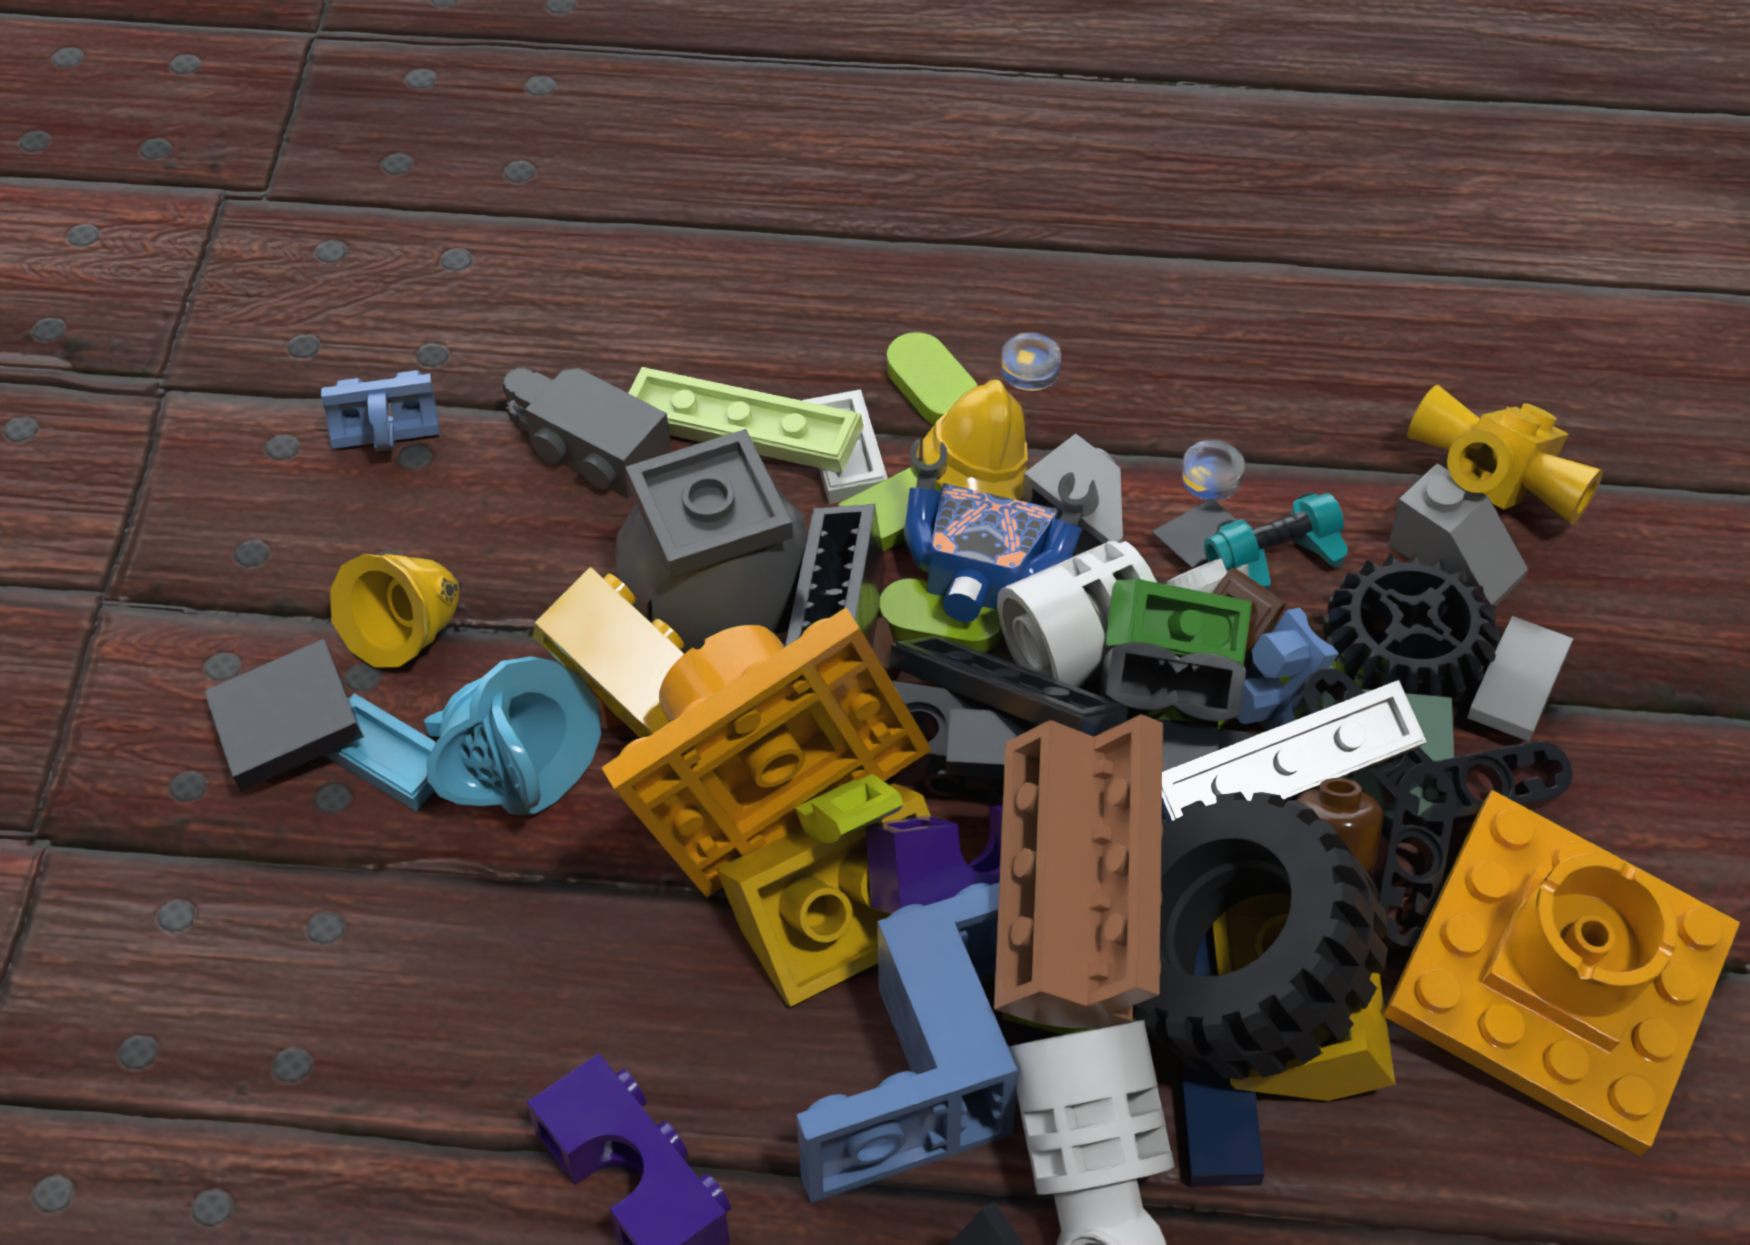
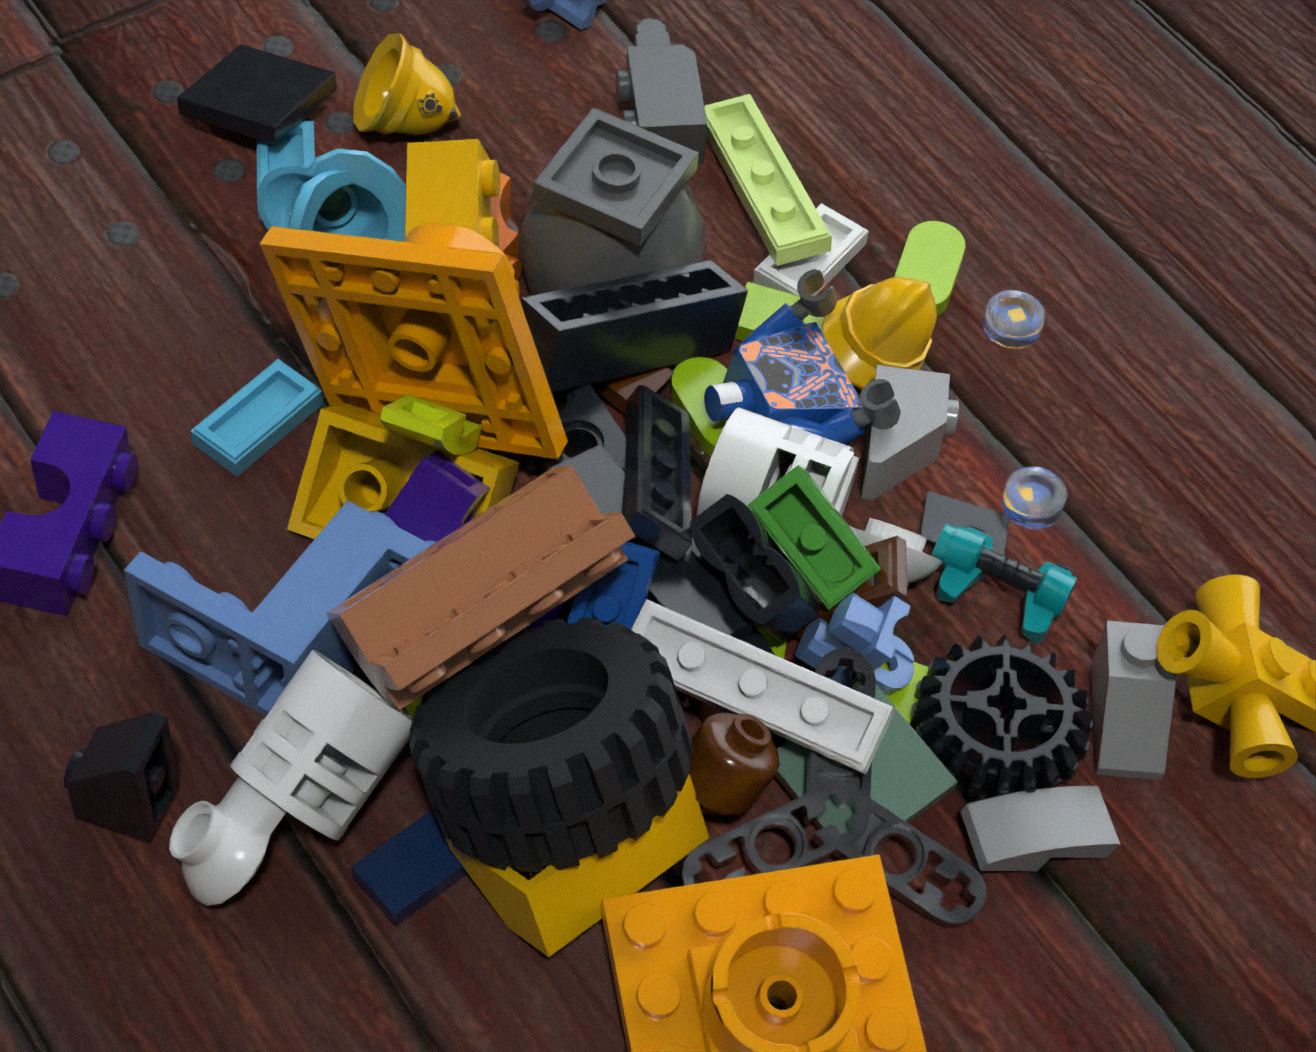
camera: 45 degrees right, 0 degrees up
none -> medium azure tile [190,359,324,477]

